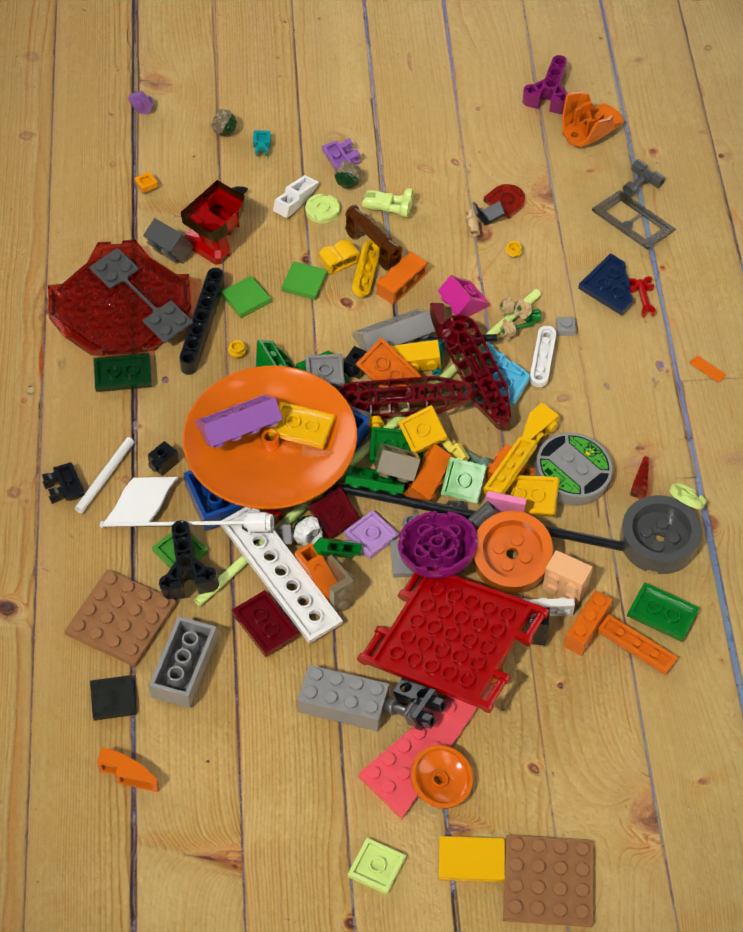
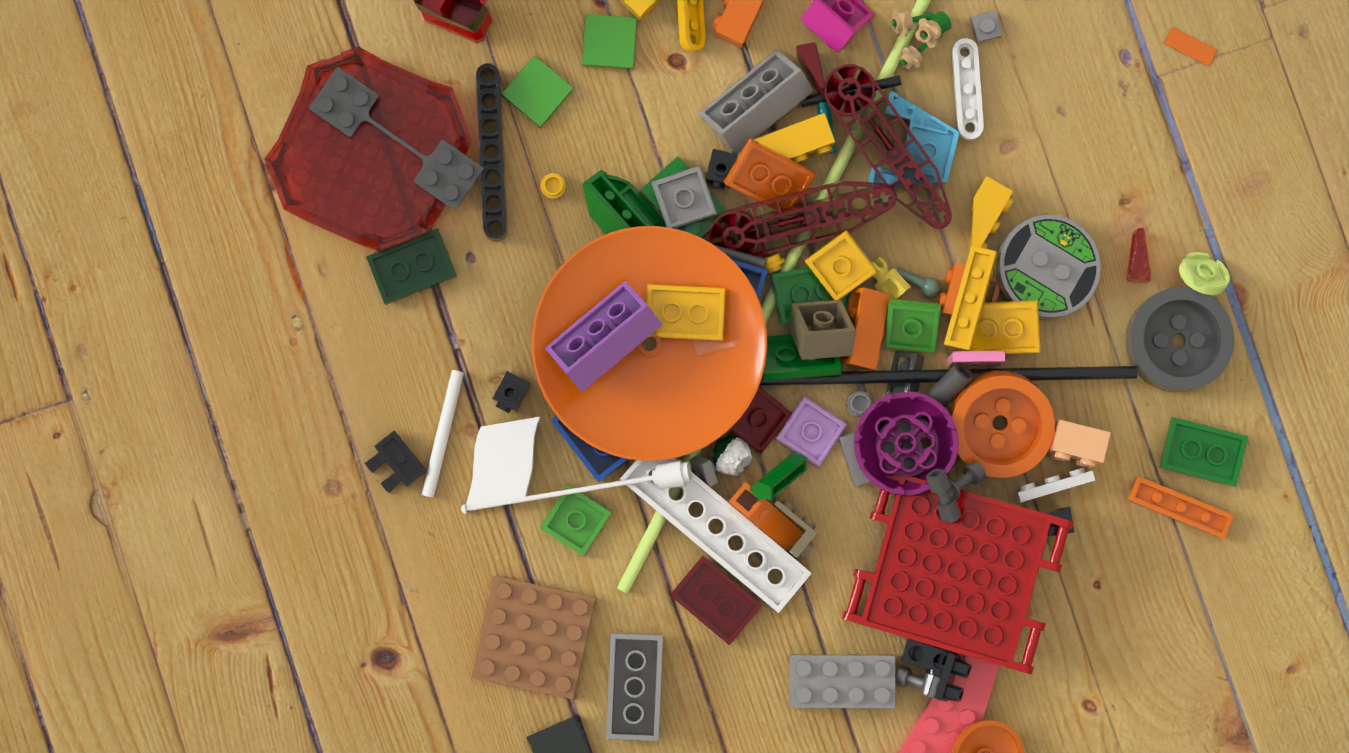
camera: 15 degrees left, 30 degrees up
dark grey brick [143,218,194,264] -> none
black beam [159,520,219,599] -> none
orange brick [564,590,613,656] -> none
none -> dark grey bar [926,461,986,523]

